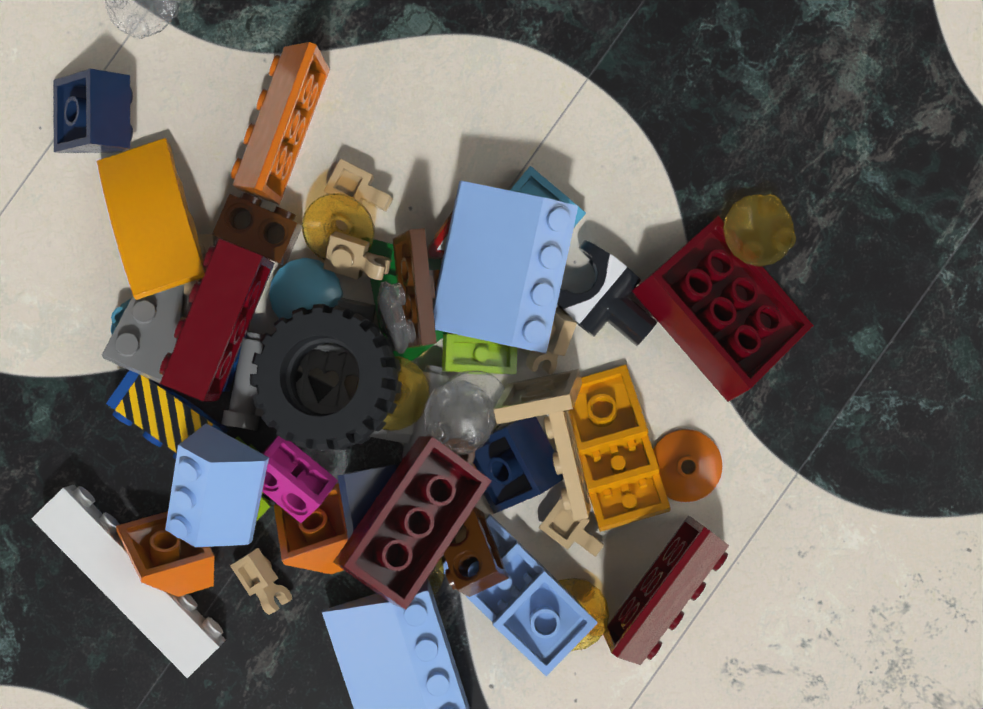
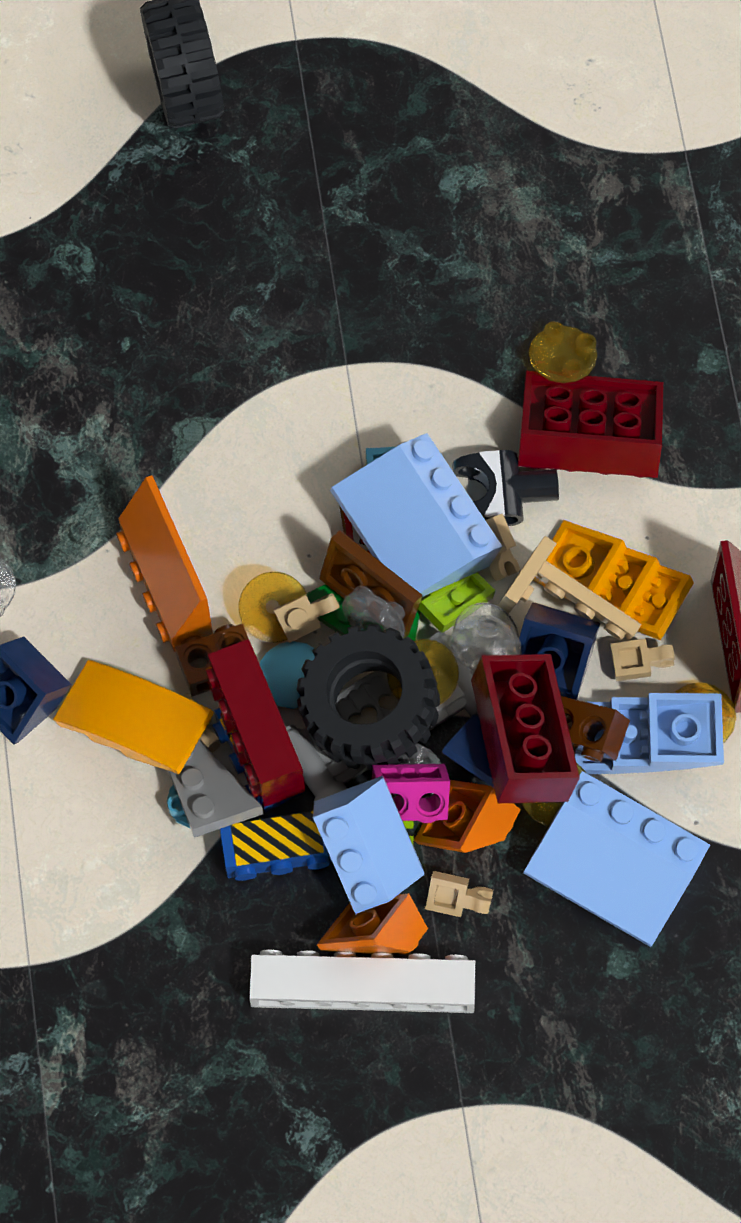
camera: 45 degrees left, 20 degrees down
tan plate [324,159,393,212] -> none
orange dish [653,429,722,502] -> none

